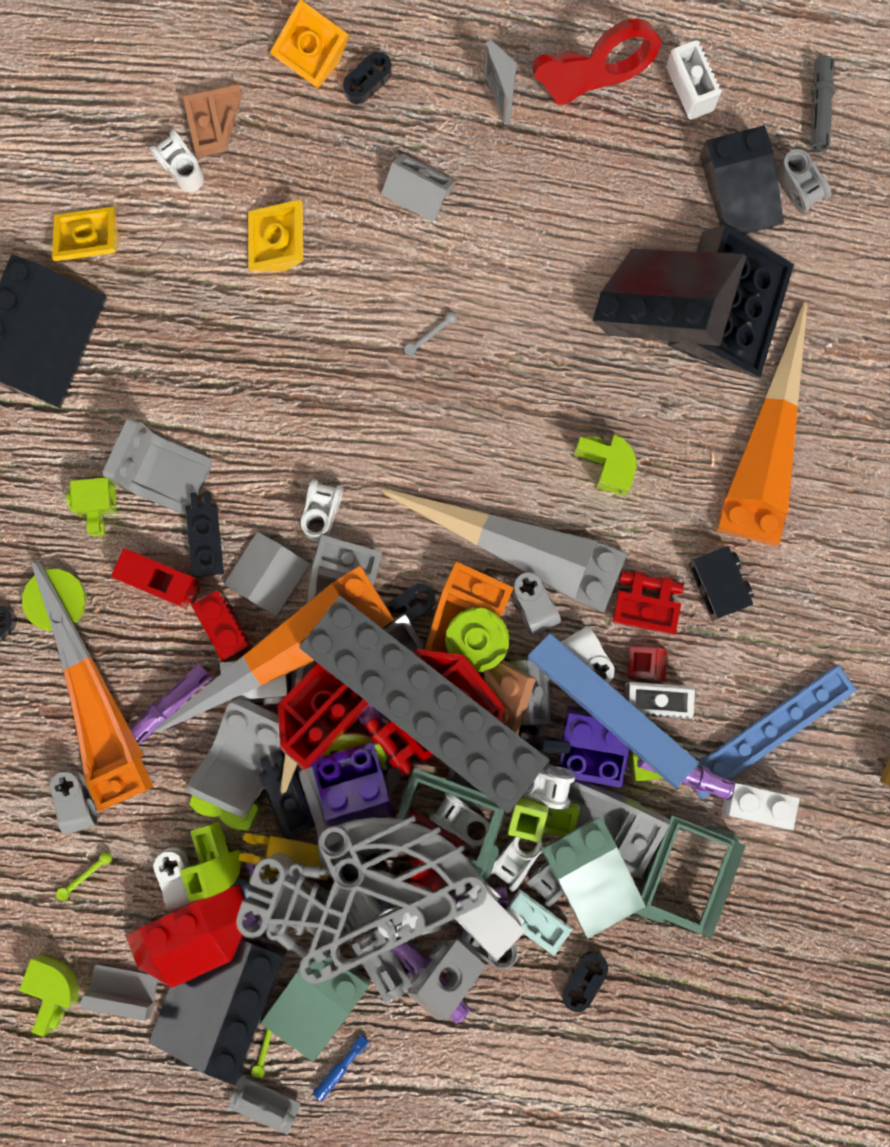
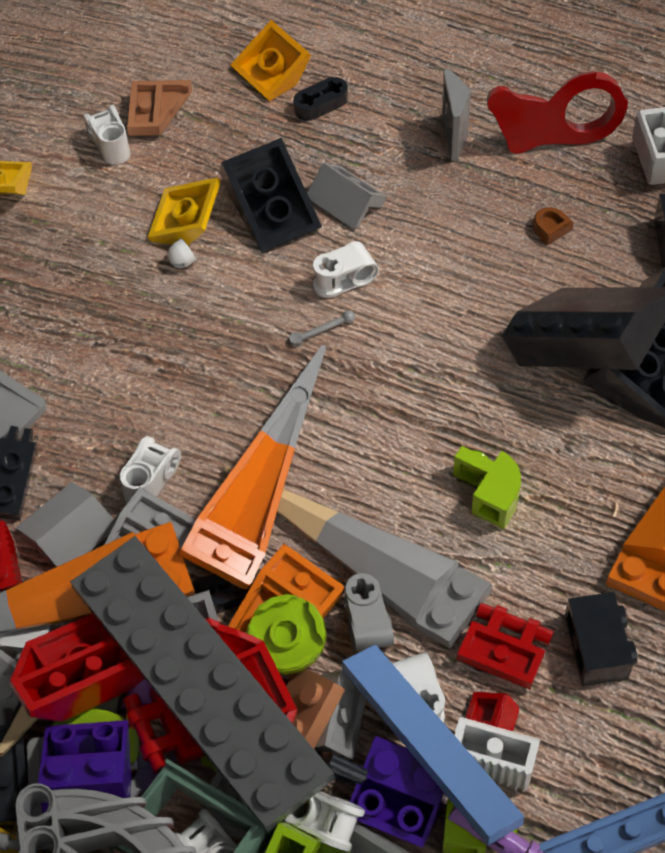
camera: 15 degrees right, 25 degrees down
none -> white hinge [167,239,196,268]
none -> orange plate [178,345,326,590]
none -> black slope [220,138,322,253]
none -> white piece [313,241,379,298]
none -> dark orange tile [533,207,574,245]

